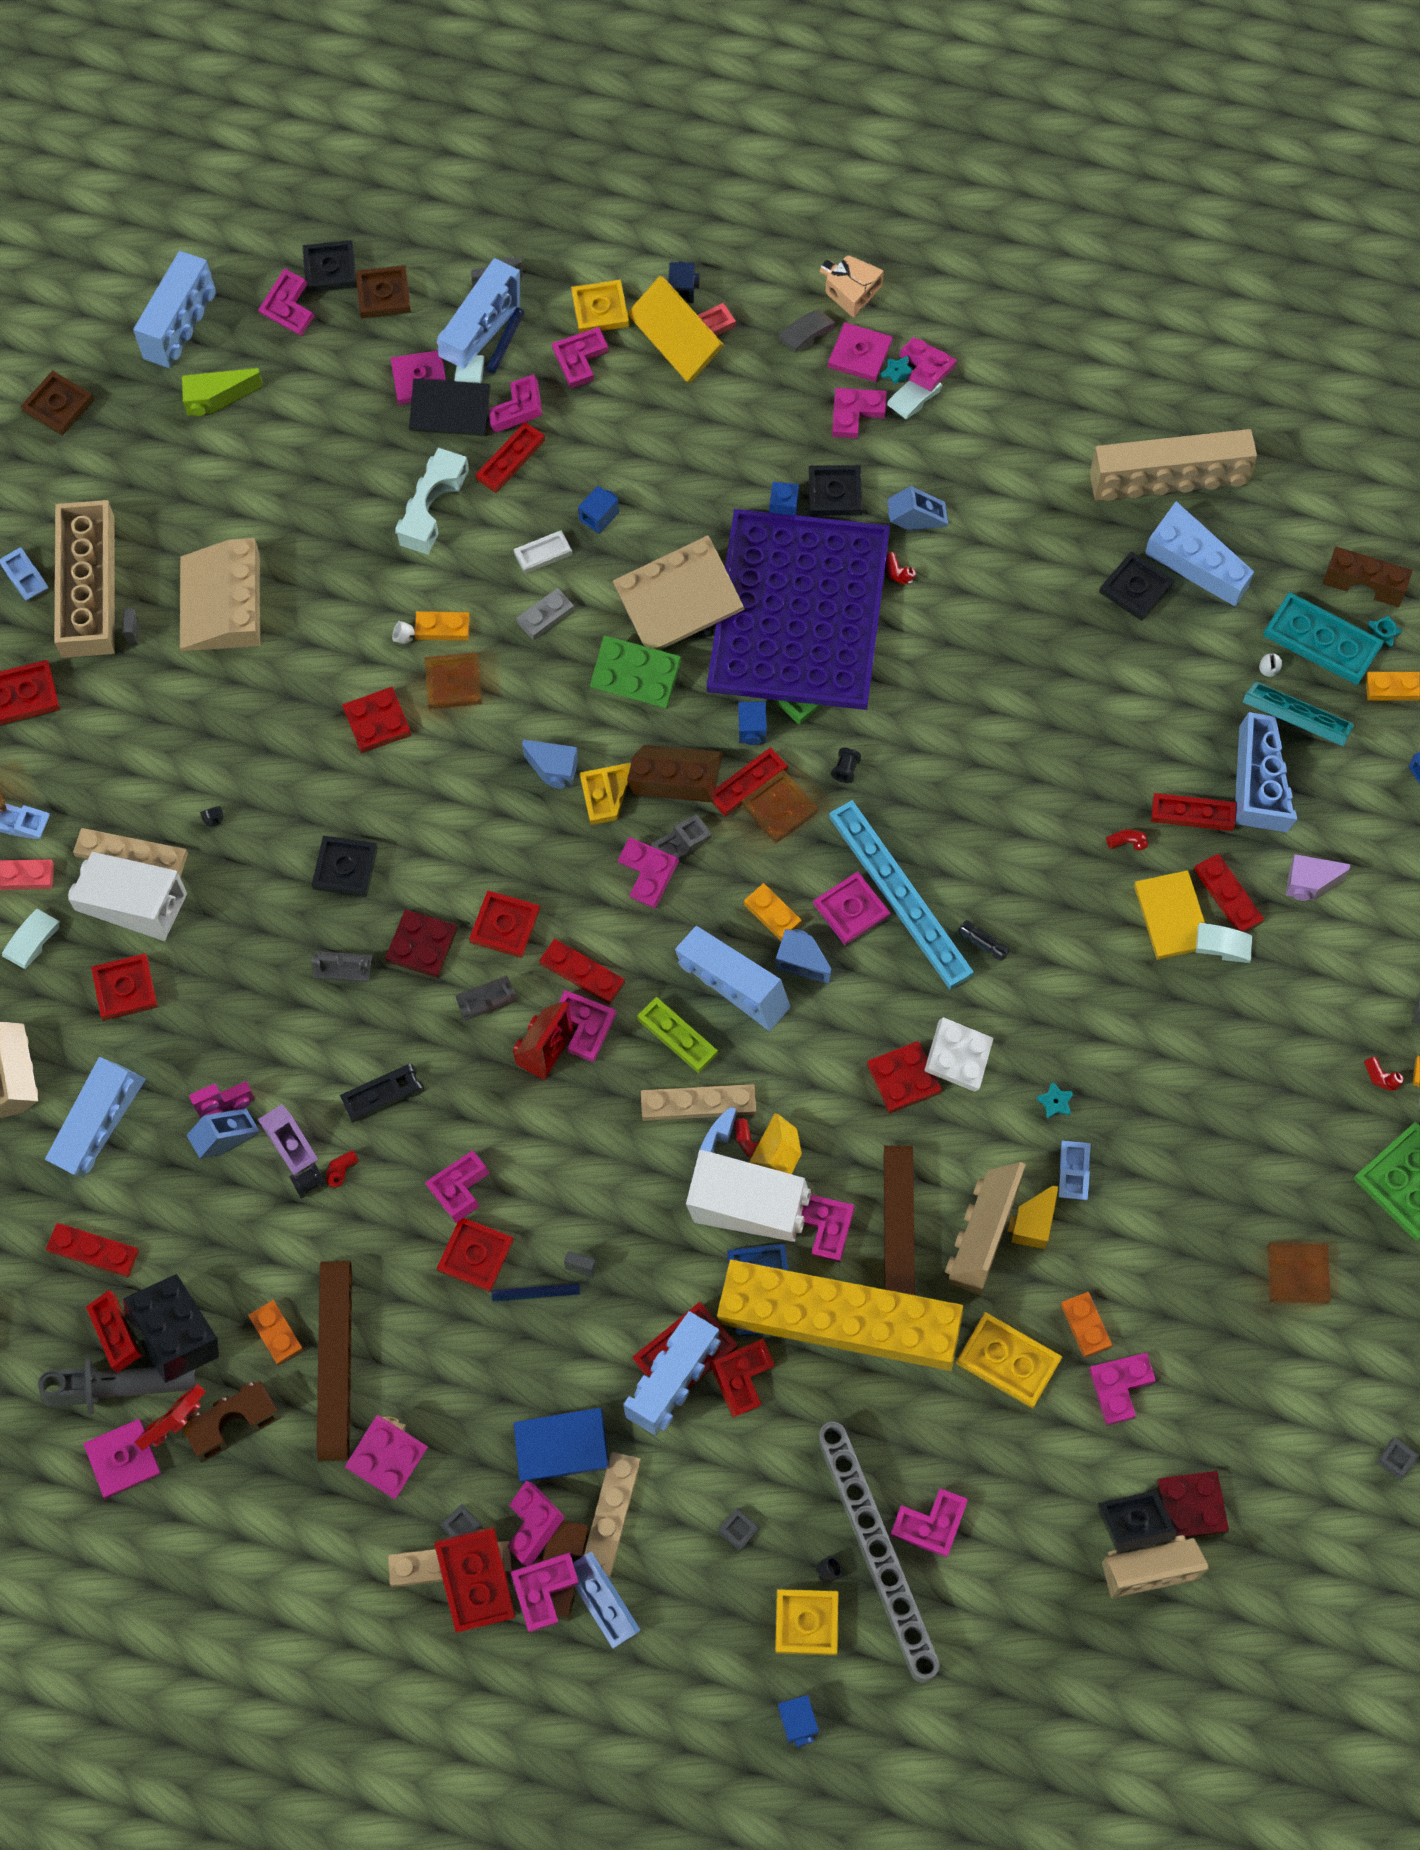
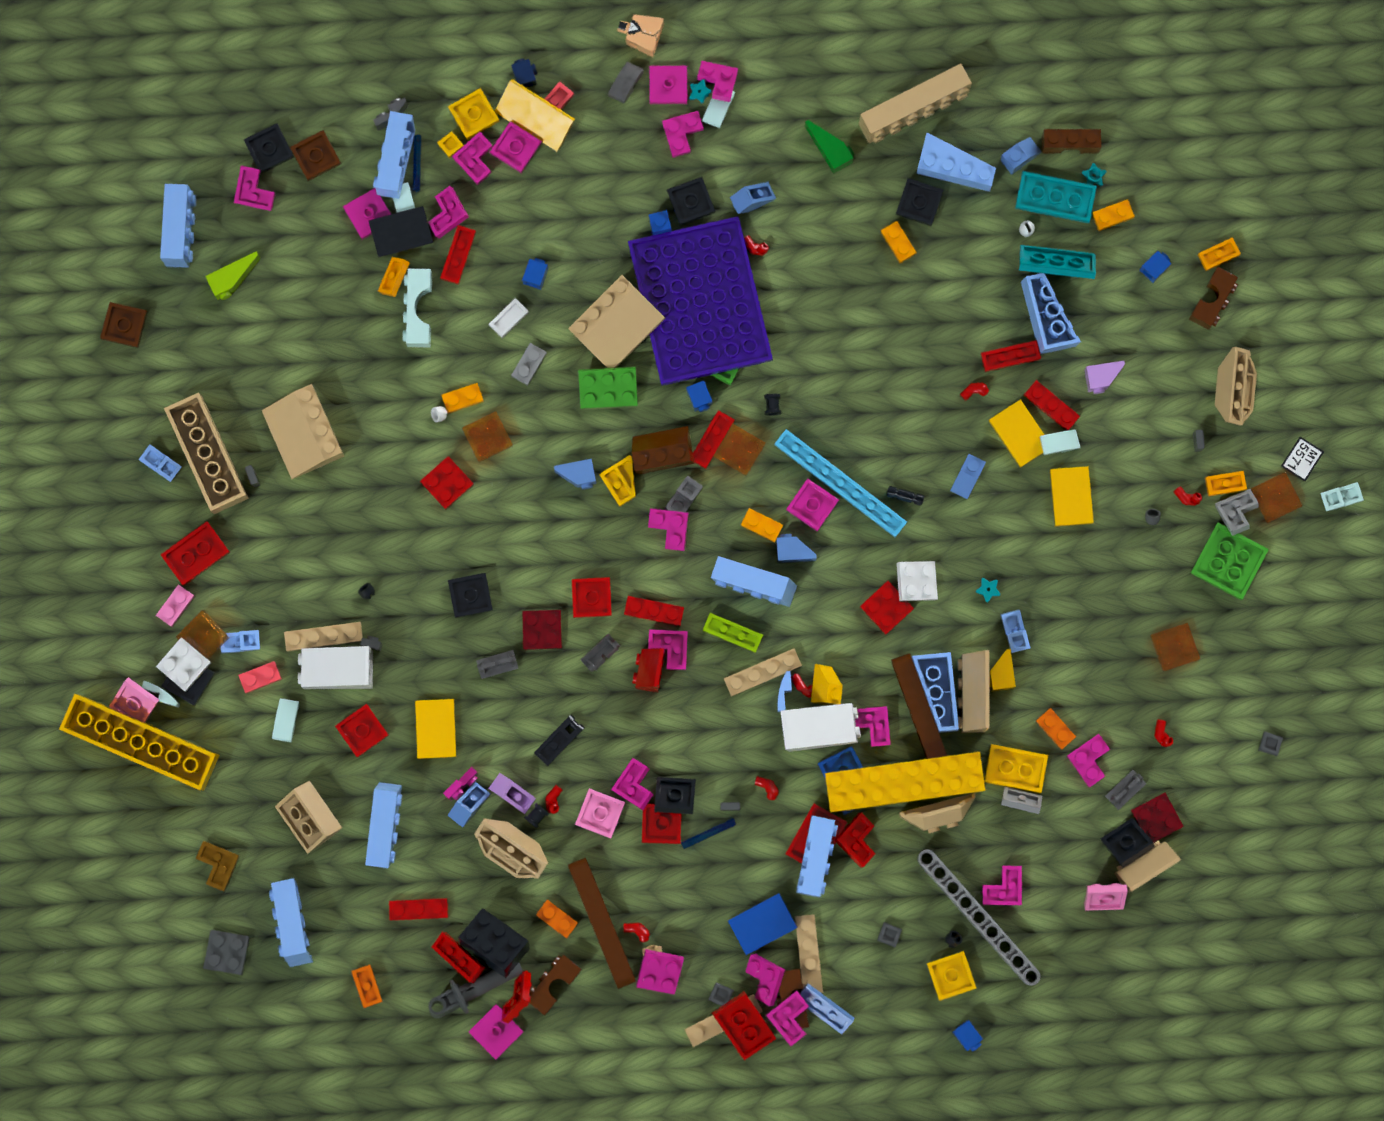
camera: 20 degrees left, 15 degrees up
none -> dark grey plate [360,636,382,651]
none -> light orange plate [378,257,410,297]
none -> yellow tile [415,699,456,759]
none -> yellow plate [437,131,464,159]
none -> tan wedge [475,819,548,878]
none -> dark pink plate [490,121,542,173]
none -> bright pink plate [575,788,625,839]
none -> red arm [623,923,650,943]
none -> black plate [654,777,696,814]
none -> red arm [754,776,779,800]
none -> green slope [805,120,854,174]
none -> light orange plate [881,221,917,263]
none -> tan wedge [899,793,976,833]
none -> light blue wedge [911,652,959,733]
none -> medium blue slope [950,454,986,499]
none -> medium blue slope [1000,137,1042,175]
none -> light grey plate [1001,787,1042,814]
none -> yellow tile [1050,466,1094,527]
none -> bright pink plate [1084,883,1127,911]
none -> flat silver hinge [1105,770,1146,810]
none -> dark grey hinge [1145,509,1161,526]
none -> red arm [1154,719,1173,747]

